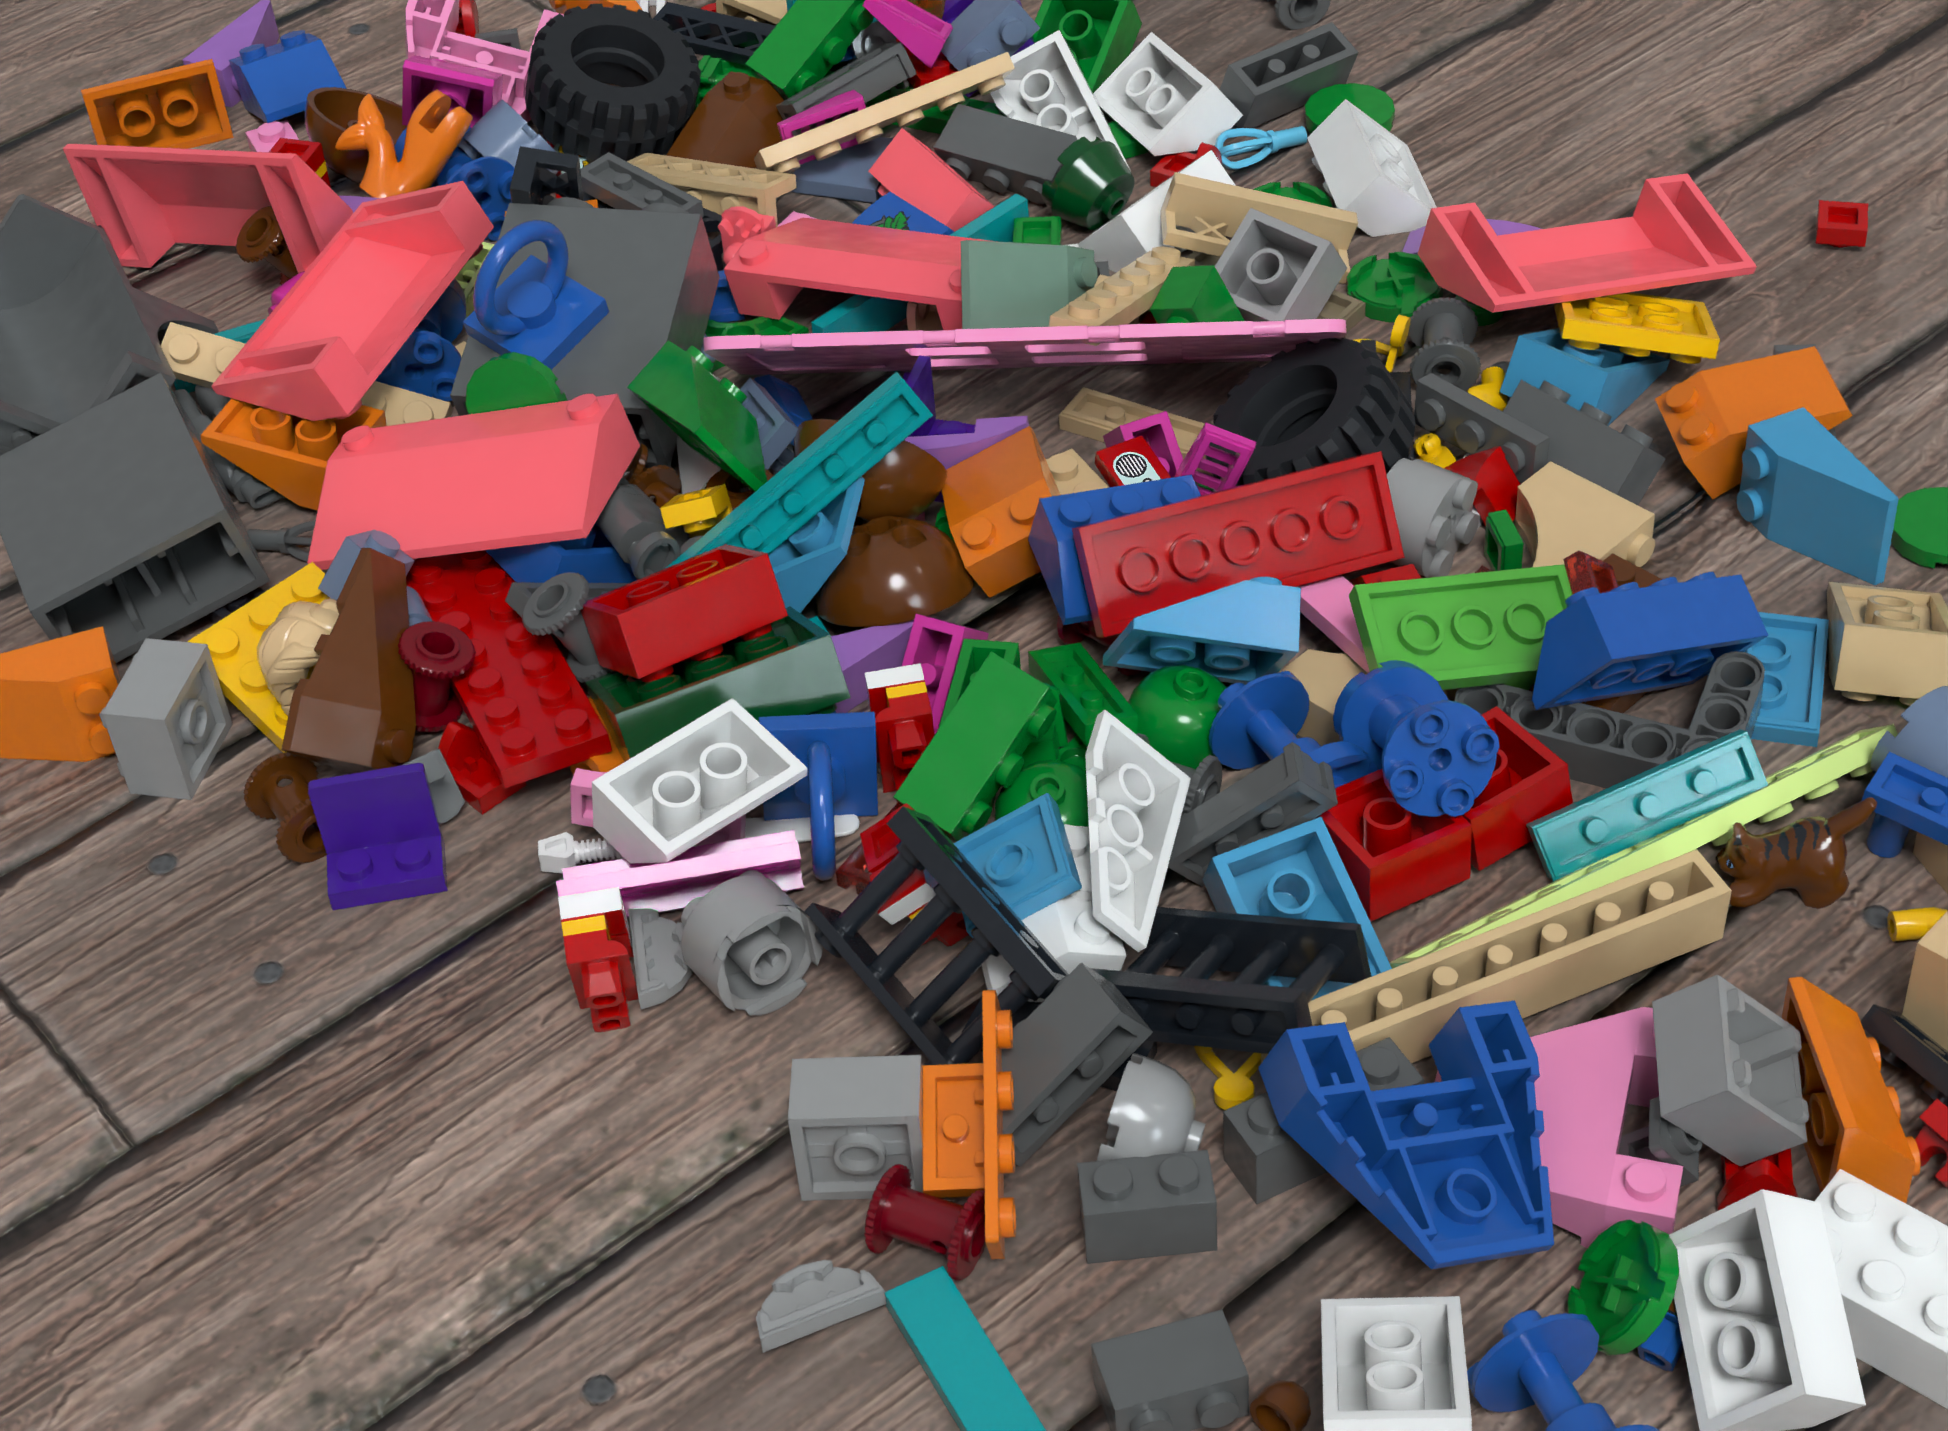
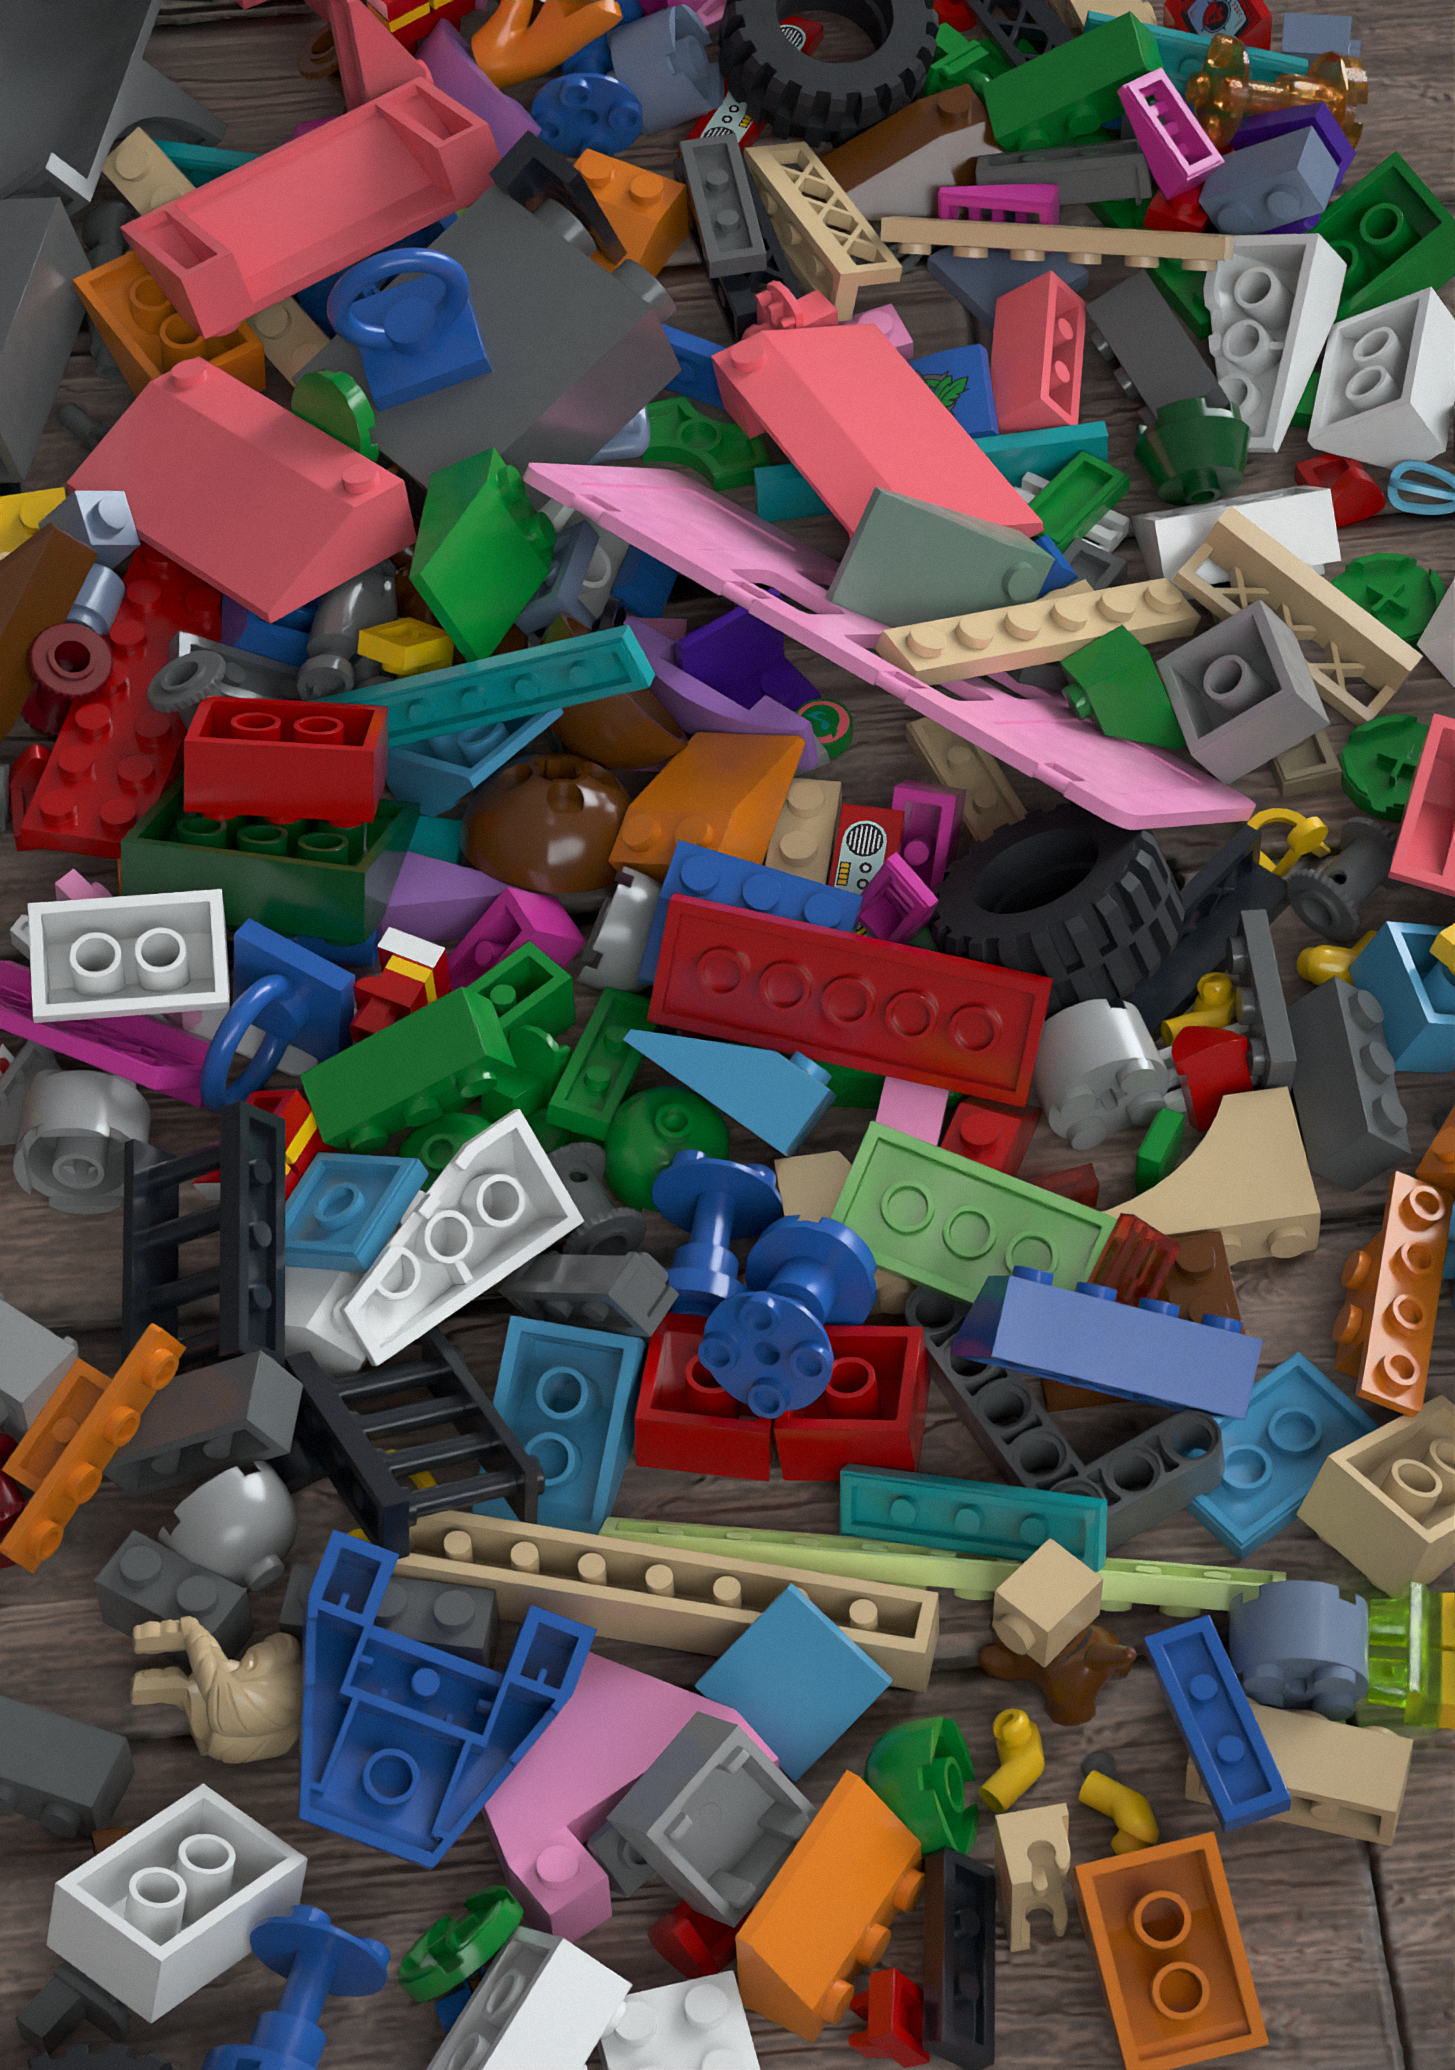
camera: 35 degrees right, 10 degrees up
none -> tan hair [130,1616,302,1764]
none -> light grey cylinder [575,865,663,994]
none -> dark azure tile [694,1583,893,1783]
none -> green cylinder [860,1716,979,1859]
none -> yellow arm [978,1708,1045,1814]
none -> tan brick [992,1538,1103,1668]
none -> orange bracket [1332,1171,1454,1417]

